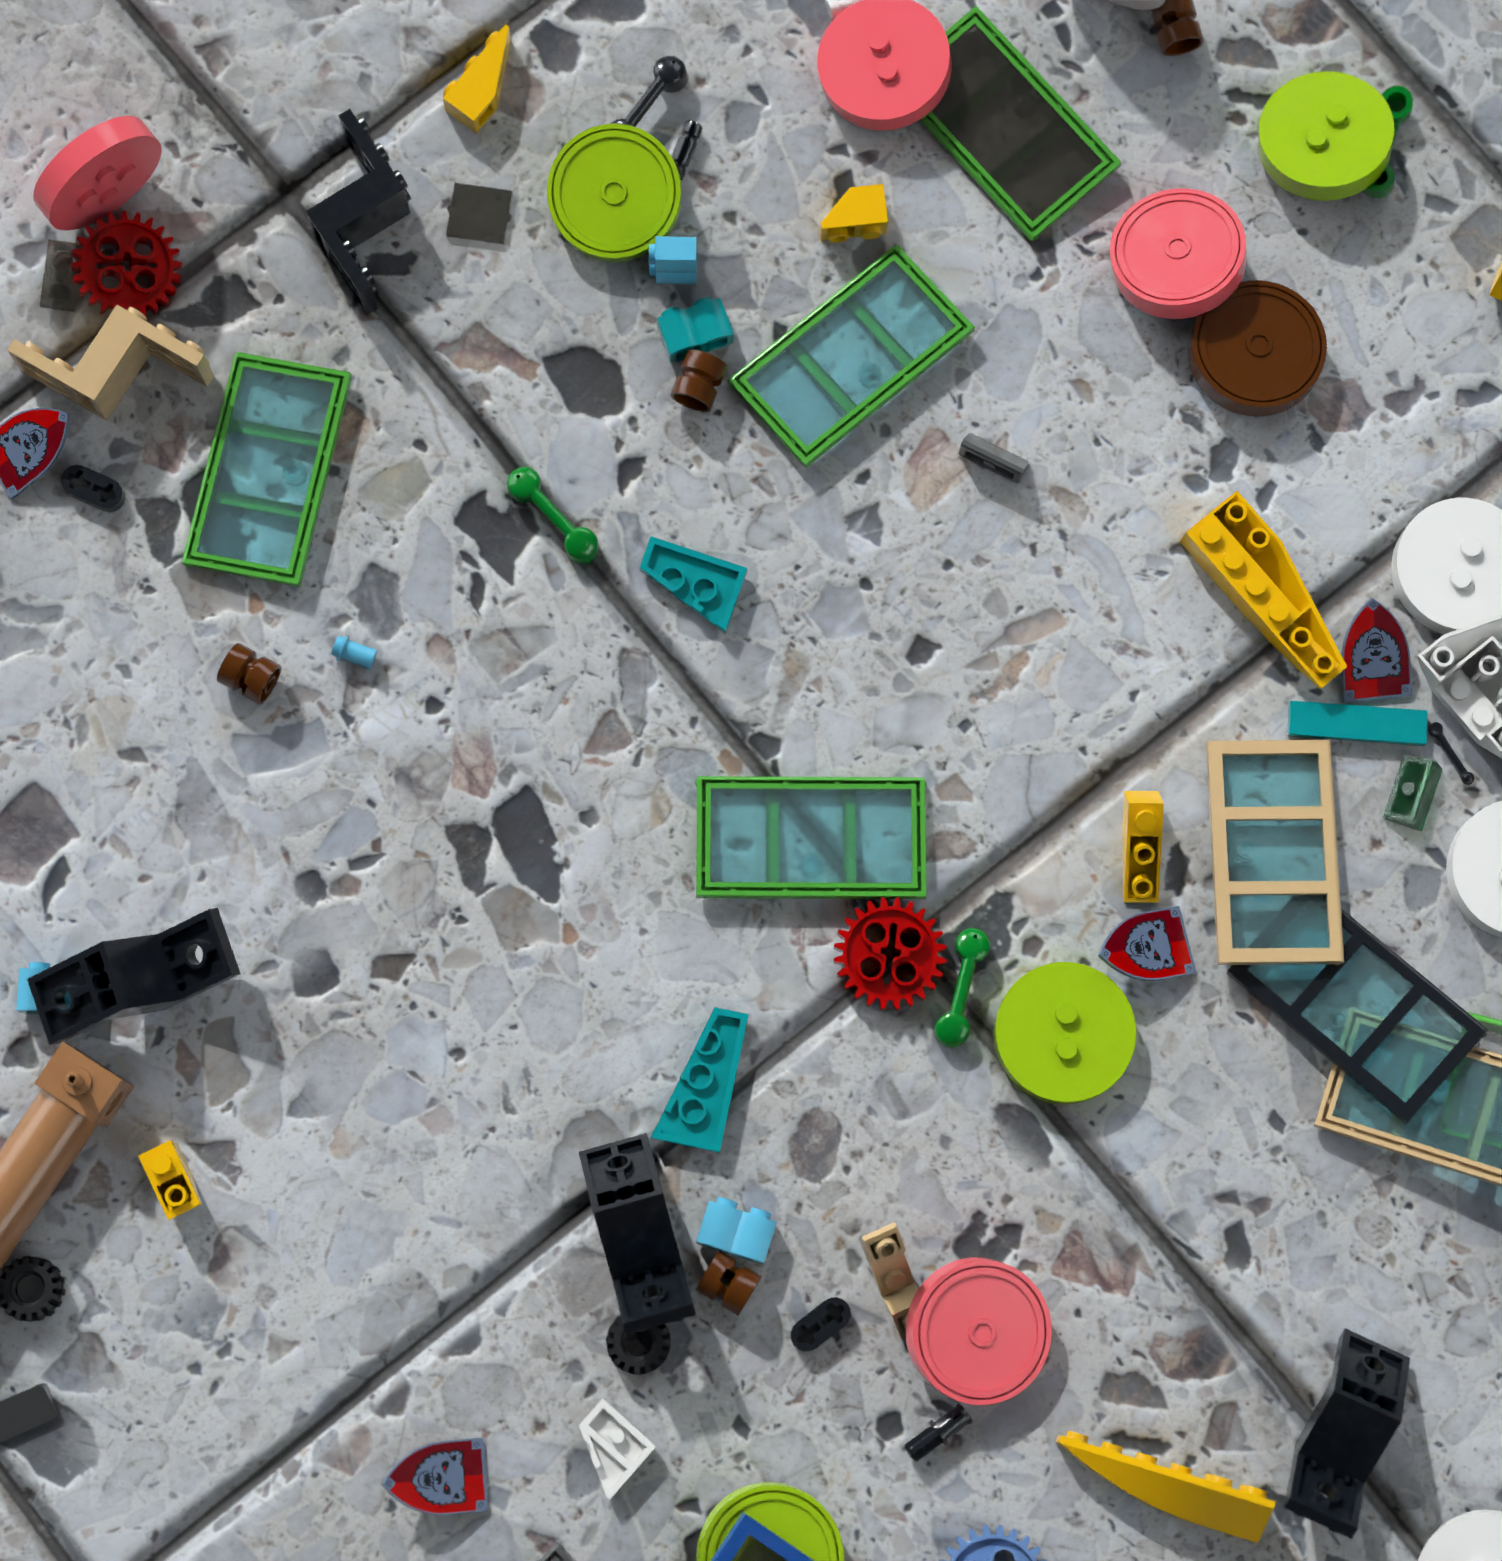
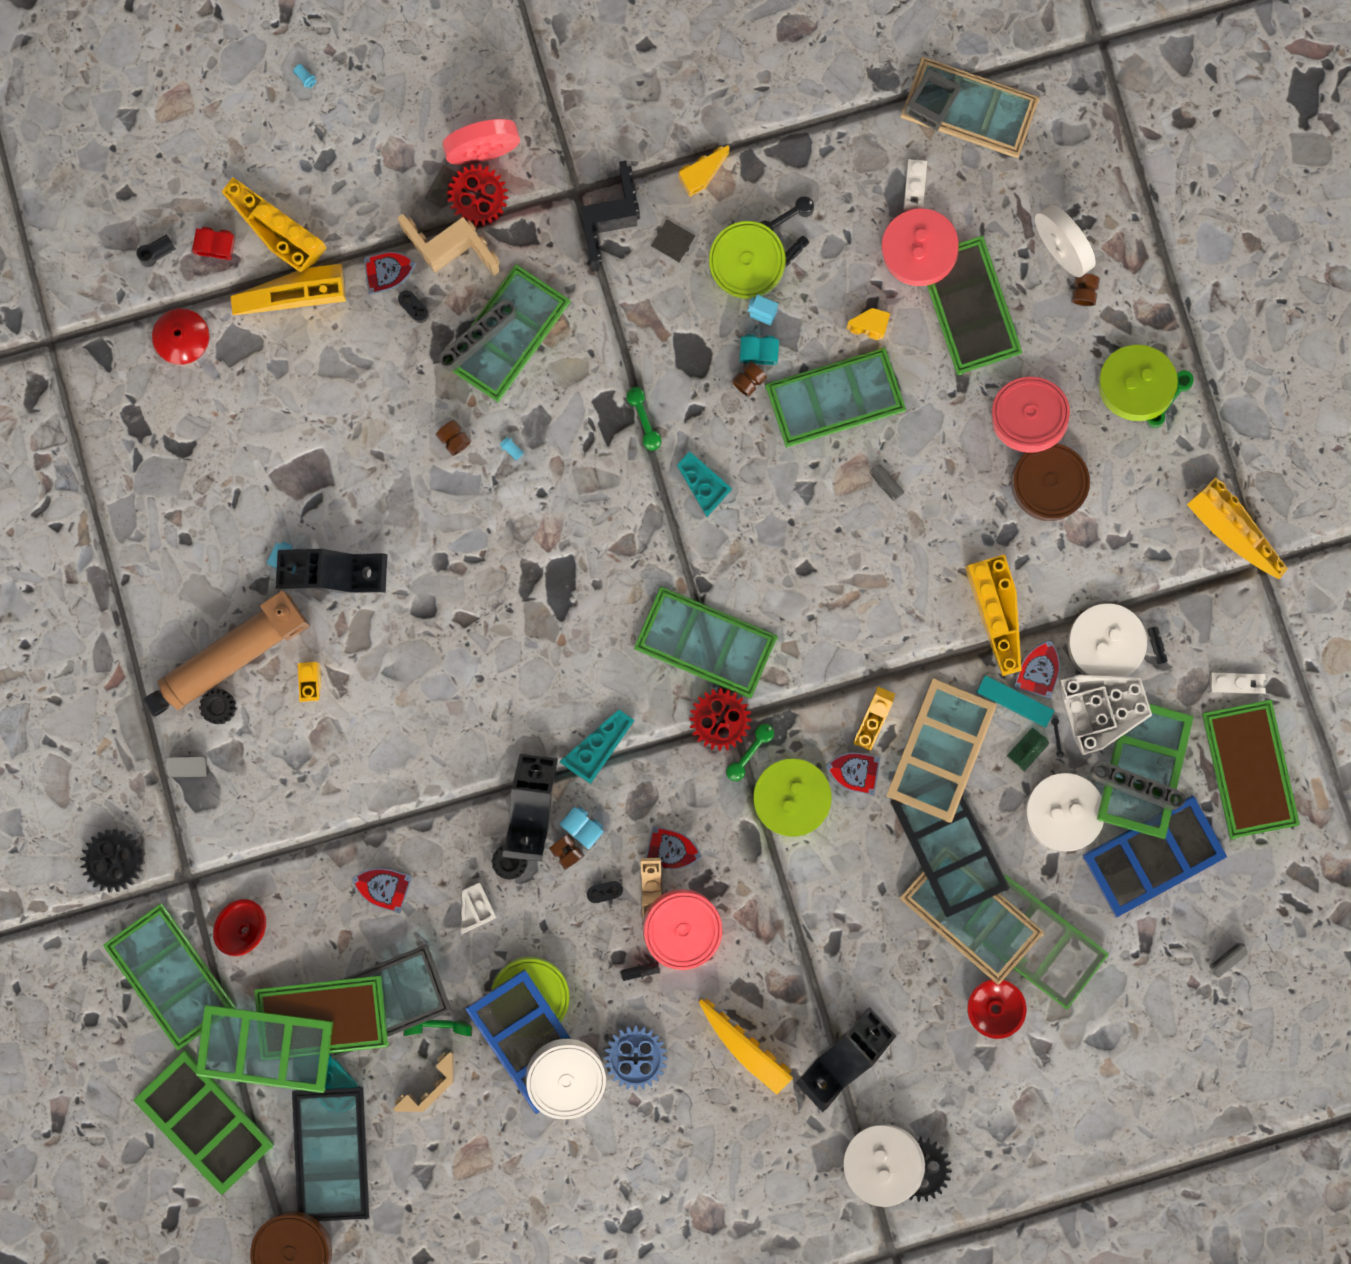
camera: 25 degrees right, 5 degrees up
none -> dark grey beam [439,300,517,372]
none -> shield [646,826,702,870]

